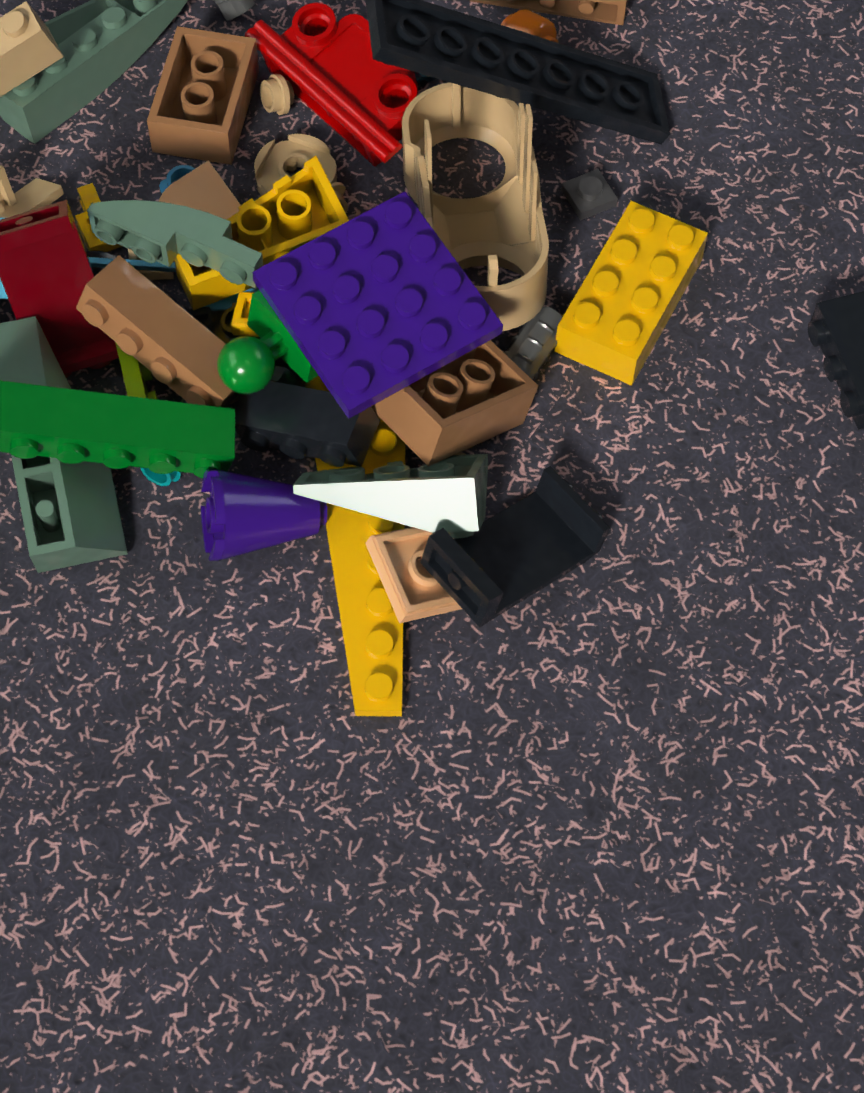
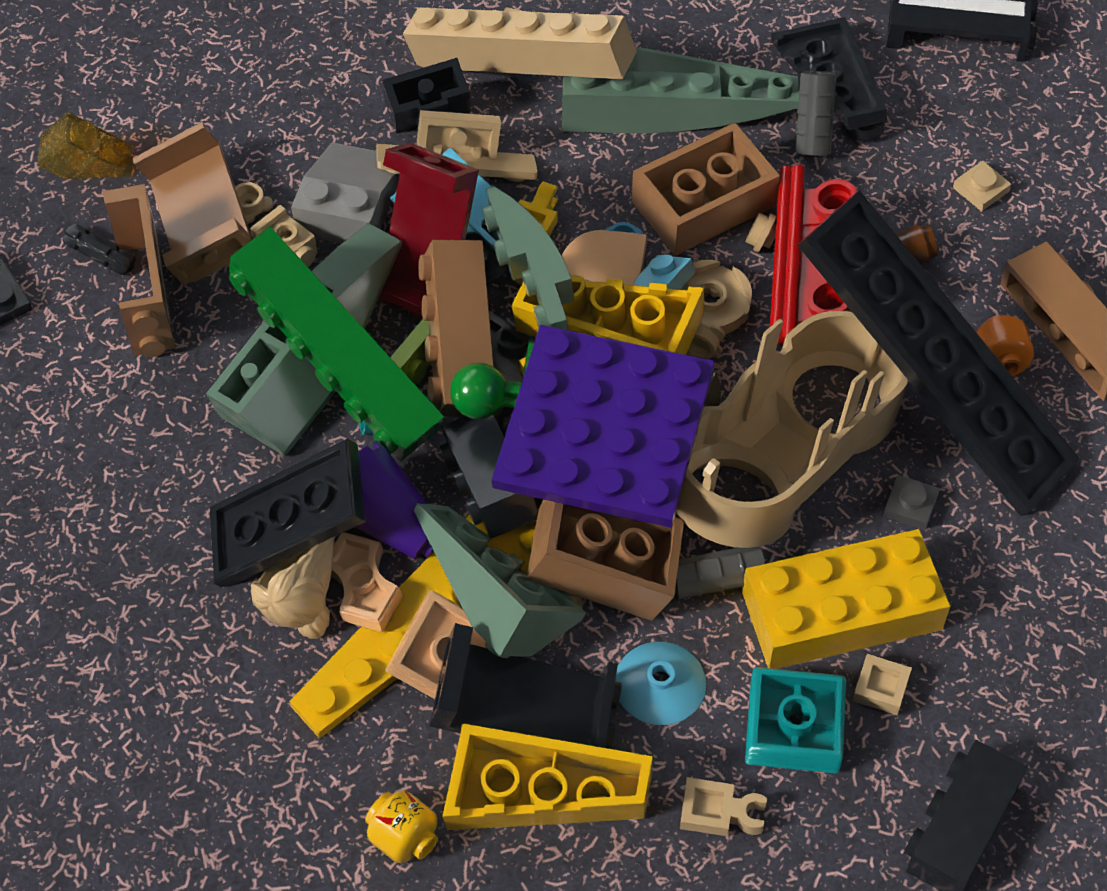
camera: 50 degrees right, 5 degrees down
none -> black tile [210,438,365,587]
none -> tan hair [251,537,335,639]
none -> light nougat tile [331,532,403,633]
none -> yellow head [365,790,438,864]
none -> yellow wedge [442,724,653,830]
none -> medium azure dish [615,642,706,725]
none -> medium azure plate [634,254,696,290]
none -> tan plate [680,777,767,836]
none -> teal brick [745,667,846,773]
none -> tan plate [852,654,912,715]

